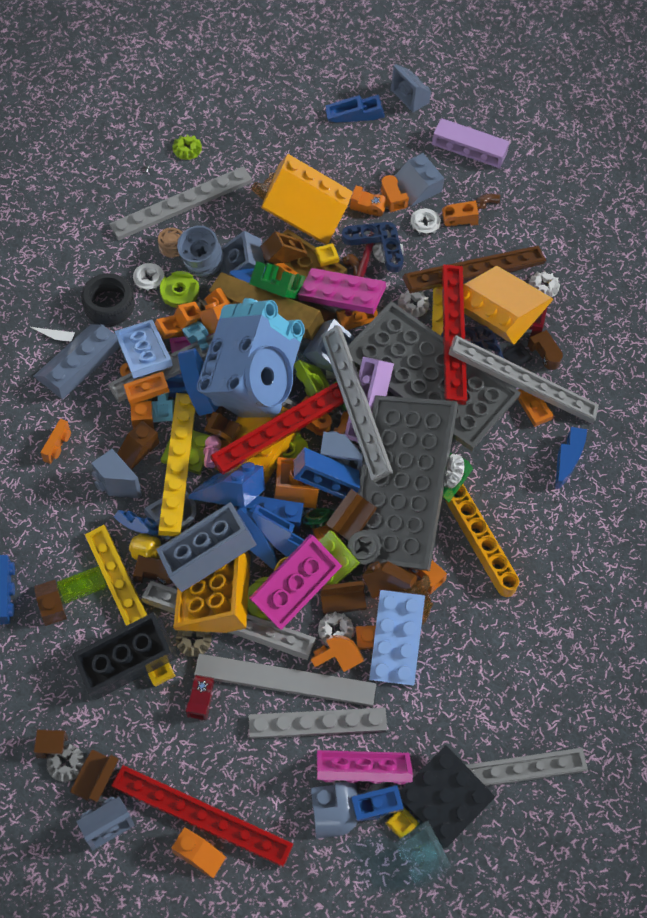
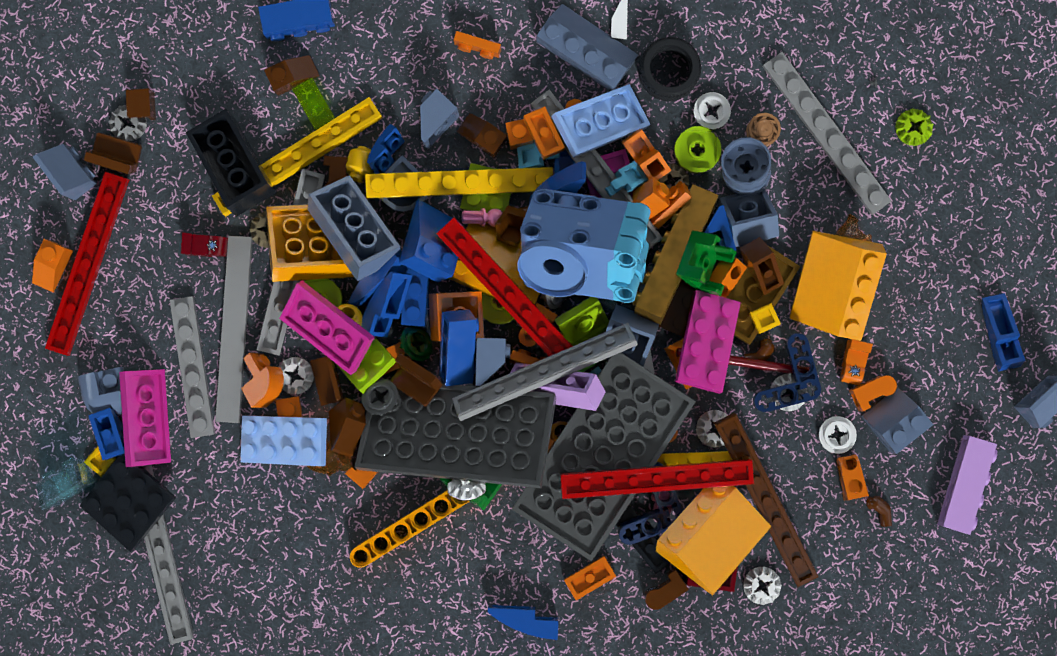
camera: 90 degrees right, 25 degrees up
light grey tile [449,336,599,424] -> none

